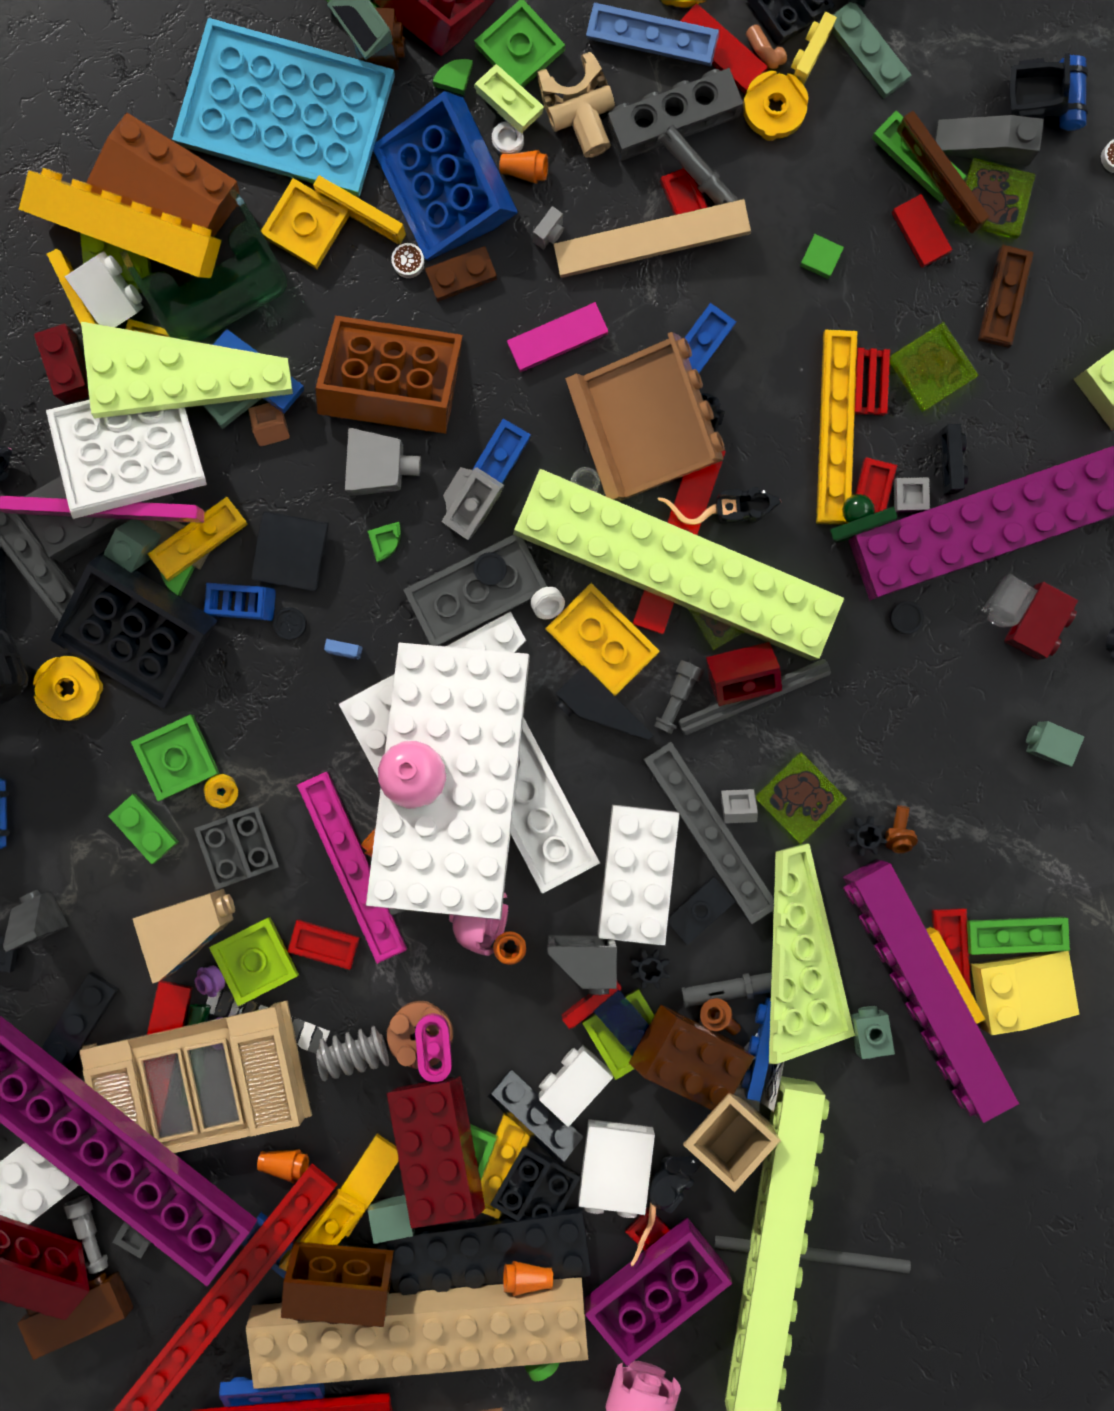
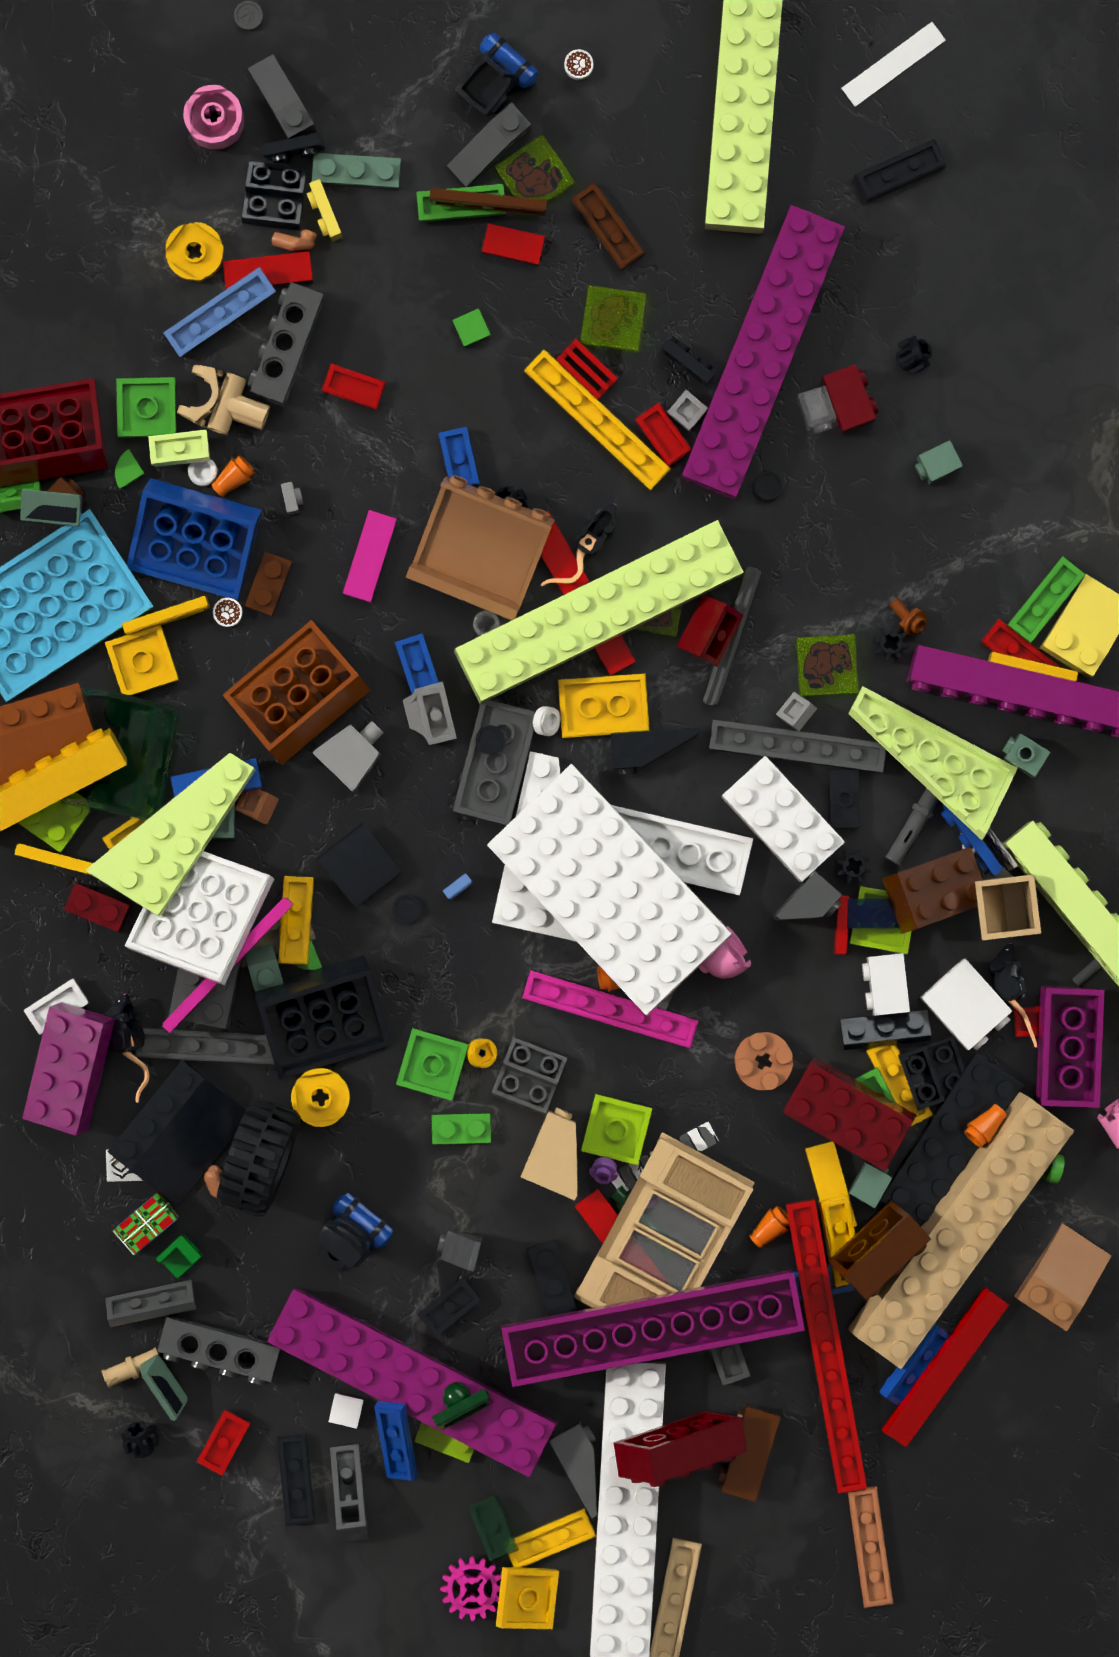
camera: 45 degrees left, 0 degrees up
light grey piece [63,1195,108,1274] -> none
white brick [65,251,144,327] -> none
blue slope [204,583,276,621] -> none
red tile [287,920,360,970] -> none
light grey piece [316,1026,389,1082] -> none
bright green tile [368,522,401,563] -> none
bright pink cylinder [378,741,446,809] -> none
dark pink plate [415,1013,452,1082] -> none
orange cone [493,931,526,965] -> none
tan tile [554,199,751,278] -> none
dark grey piece [654,660,705,734] -> none
dark grey pin [657,124,738,205] -> none
dark orange plate [700,998,741,1035] -> none
yellow plate [743,71,808,141] -> none
dark green tile [830,494,898,543] -> none

